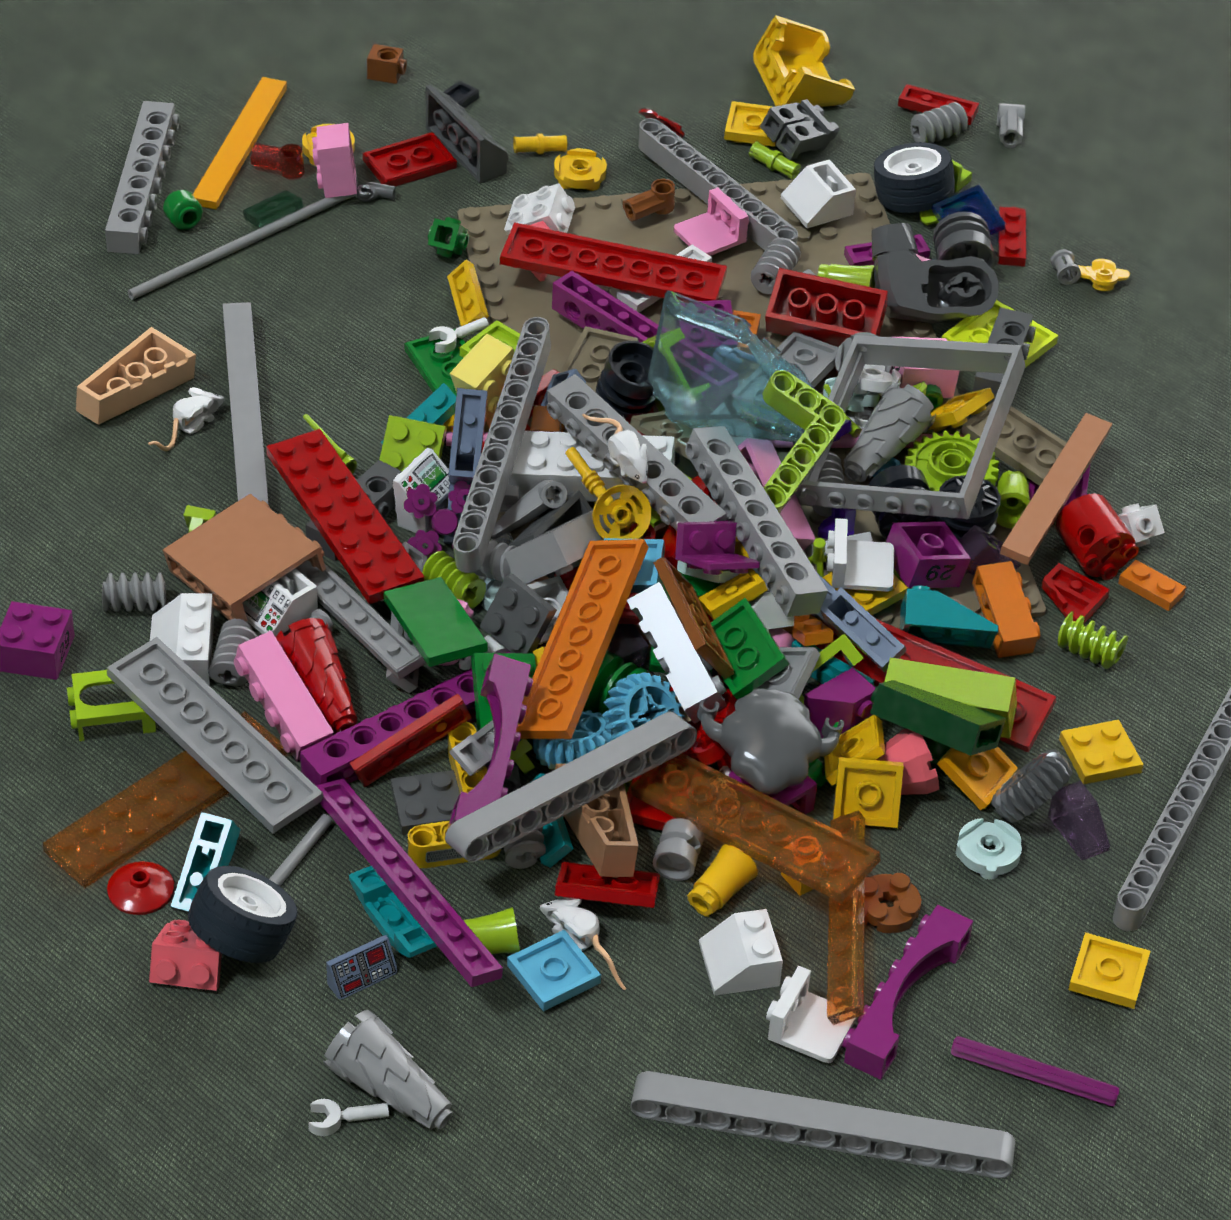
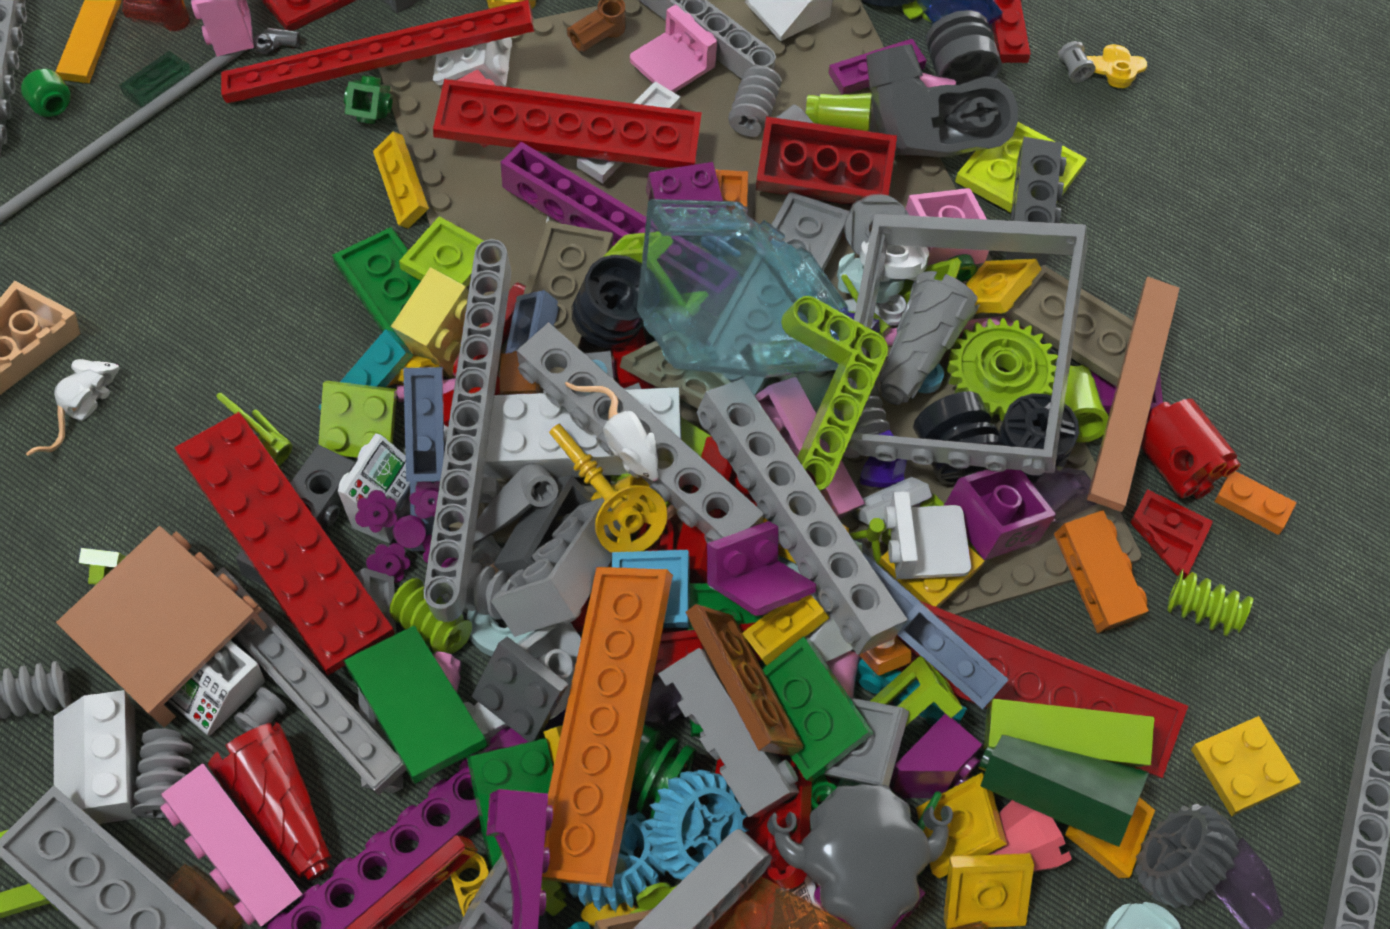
camera: 10 degrees left, 15 degrees up
light grey beam [223,302,268,504] -> none
white piece [429,317,489,353] -> none
teal slope [900,585,998,648] -> none
white brick [1118,503,1165,547] -> none
none -> red plate [221,0,535,104]

